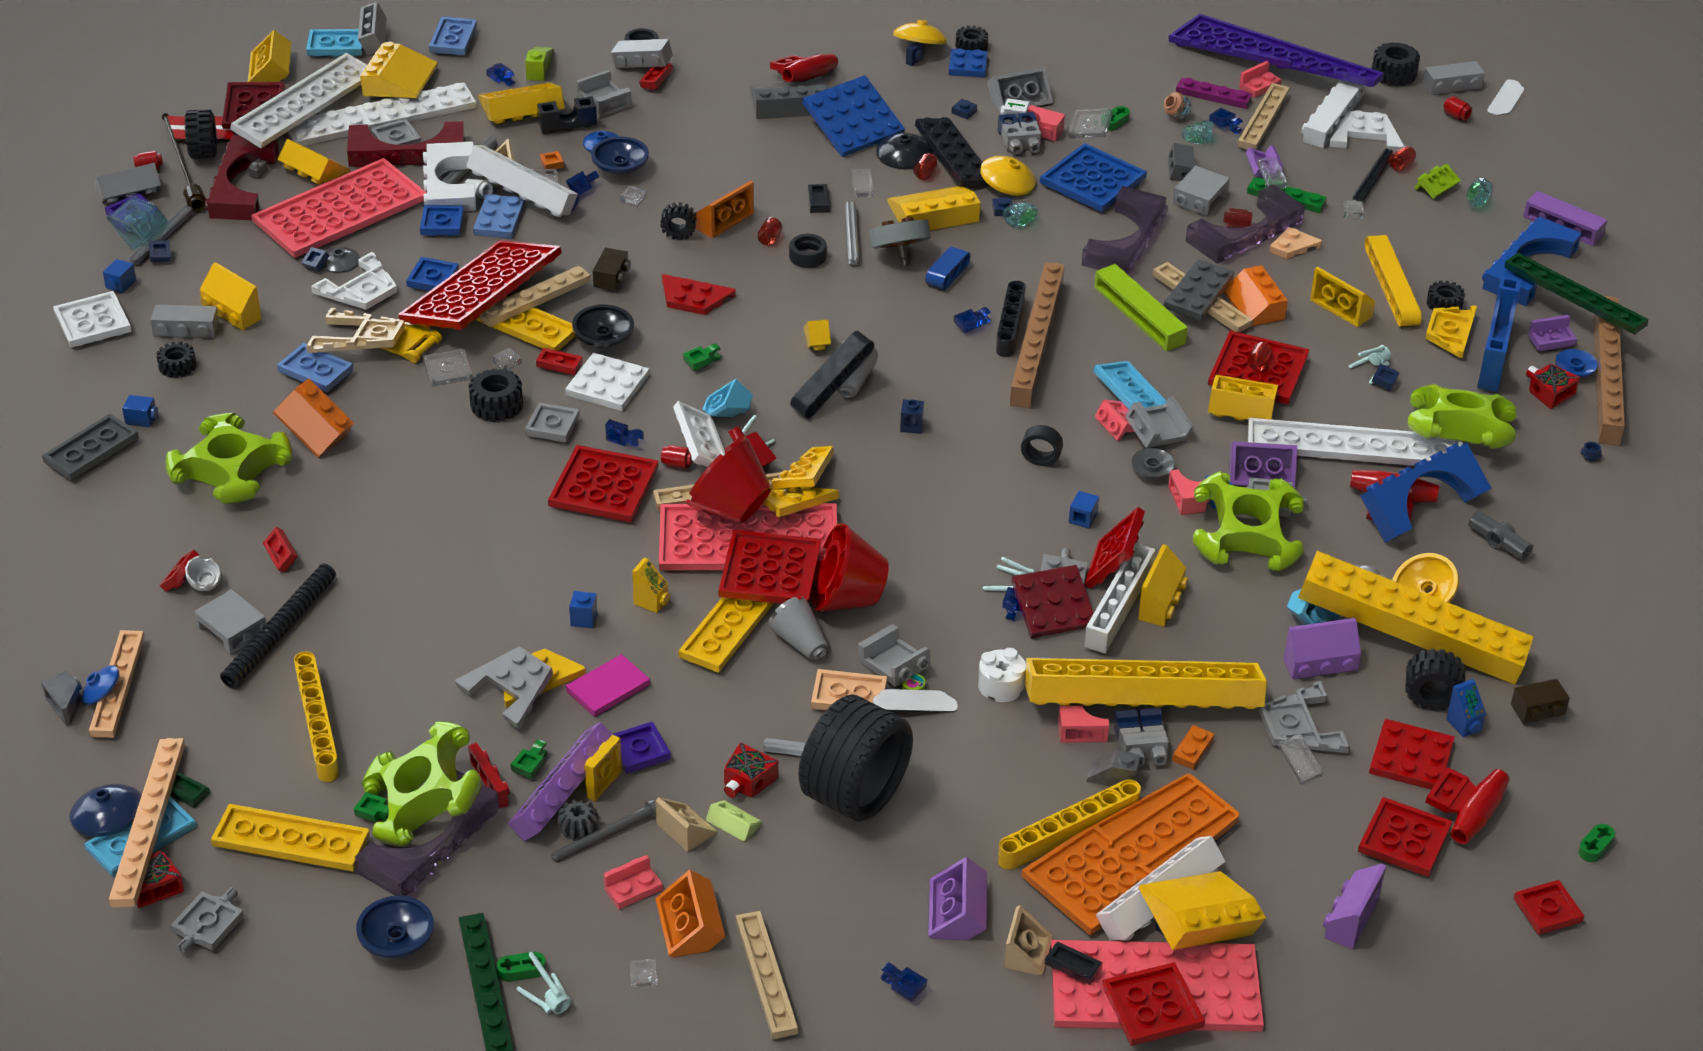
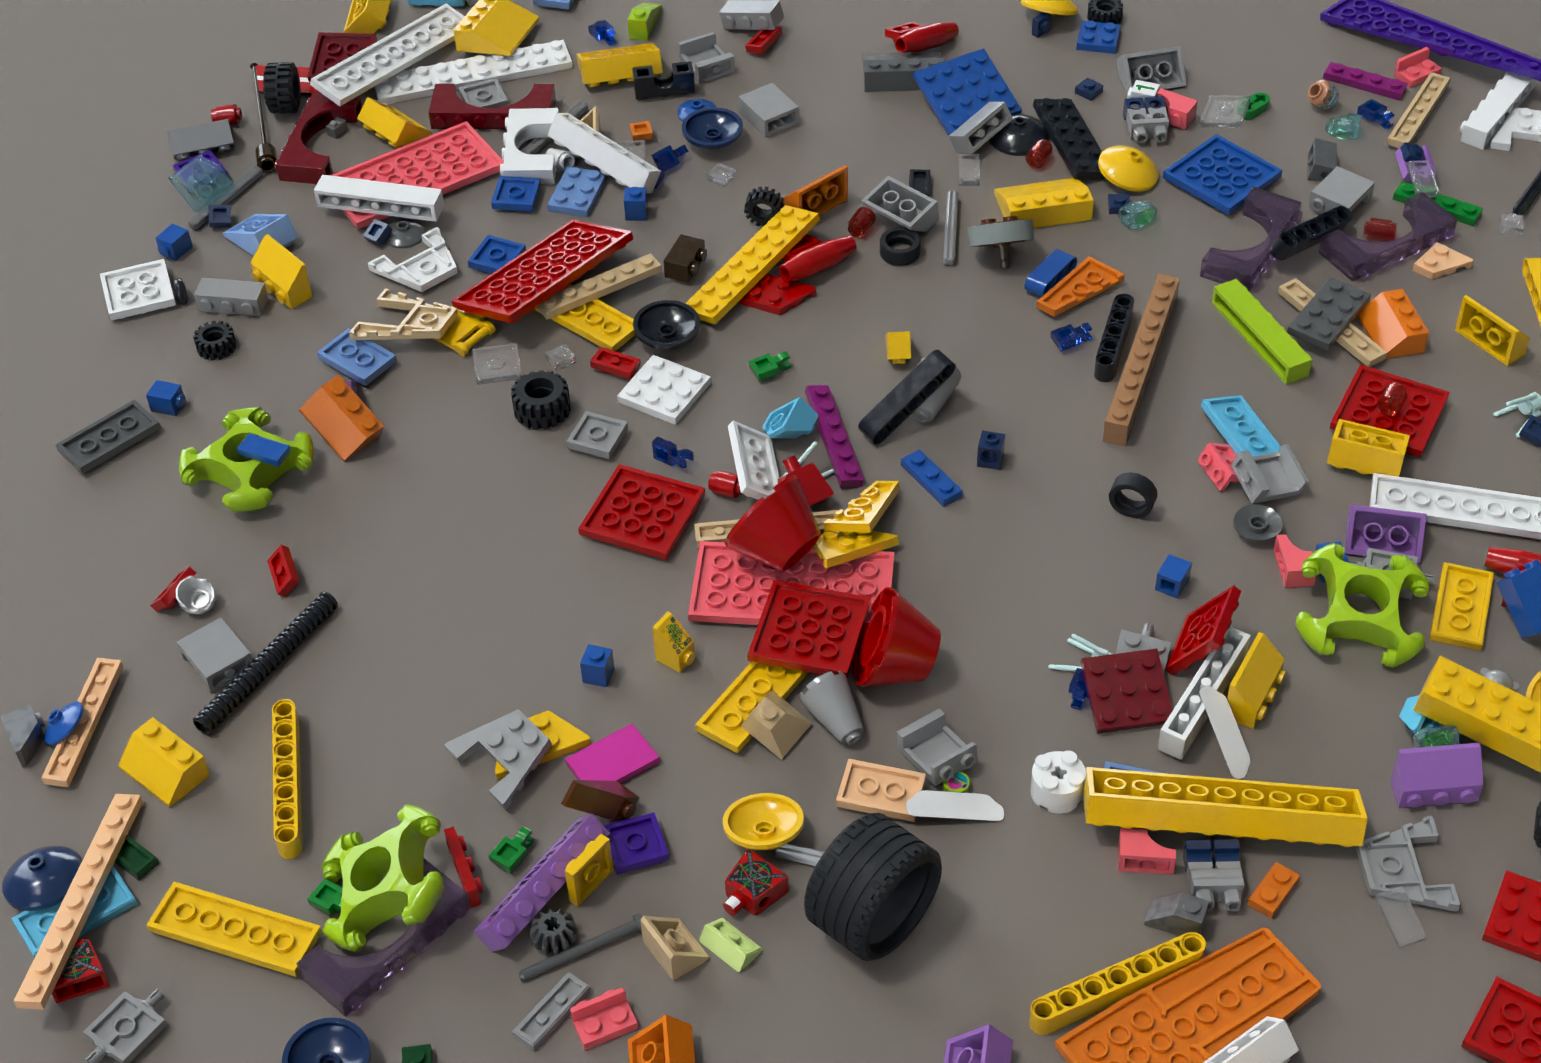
camera: 10 degrees right, 5 degrees up
none -> yellow slope [118,717,210,808]
none -> black piece [173,278,188,305]
none -> light blue slope [223,214,298,256]
none -> blue tile [237,433,291,467]
none -> white brick [314,174,445,222]
none -> light grey tile [512,972,591,1052]
none -> reddish brown slope [561,780,640,821]
none -> blue brick [624,187,648,221]
none -> yellow plate [685,205,820,325]
none -> yellow dish [723,793,804,850]
none -> light grey brick [738,83,799,137]
none -> tan slope [741,690,812,760]
none -> red plate [779,234,857,282]
none -> magenta plate [805,385,864,487]
none -> light grey slope [861,176,939,232]
none -> blue plate [901,449,963,507]
none -> light grey brick [949,102,1013,154]
none -> orange wing [1036,256,1125,317]
none -> white sticker [1199,686,1250,779]
none -> black beam [1269,206,1353,261]
none -> dark blue plate [1400,142,1427,168]
none -> rock [1413,725,1459,748]
none -> yellow tile [1429,562,1494,651]

